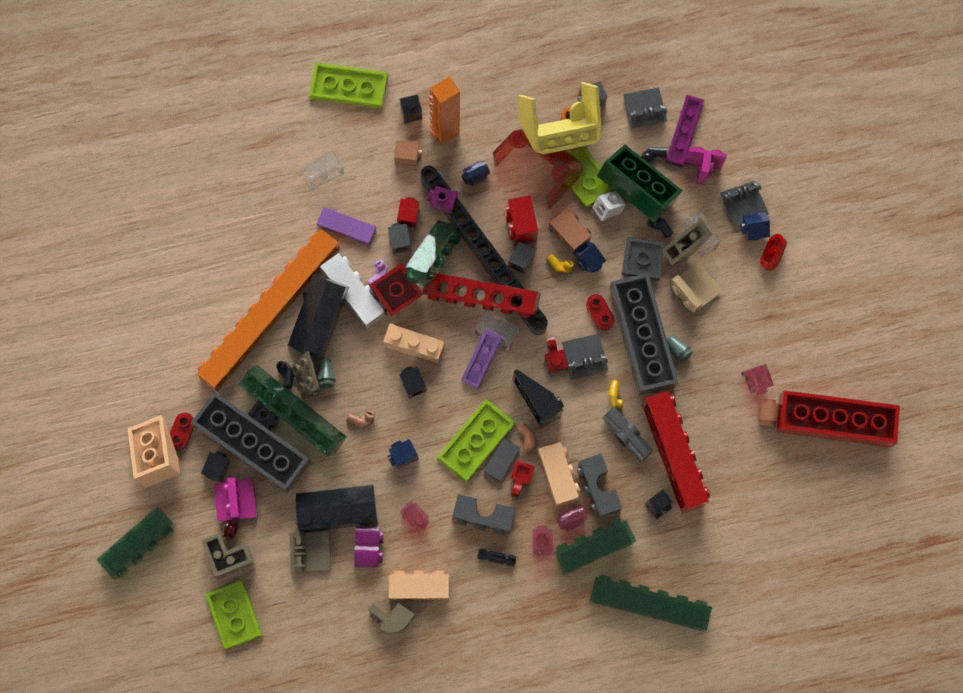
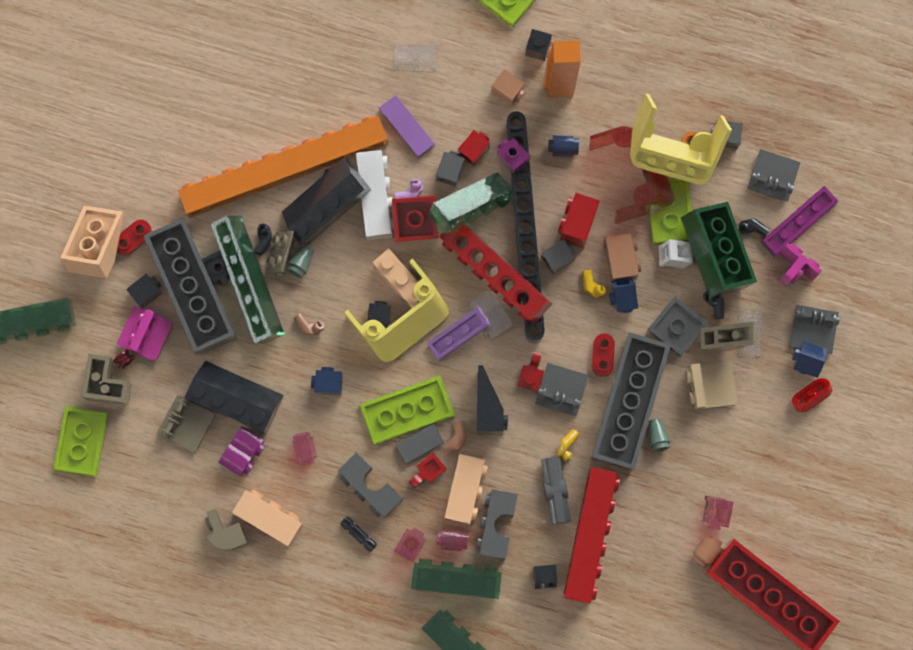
camera: 35 degrees right, 5 degrees up
none -> light yellow windscreen [345,259,449,363]

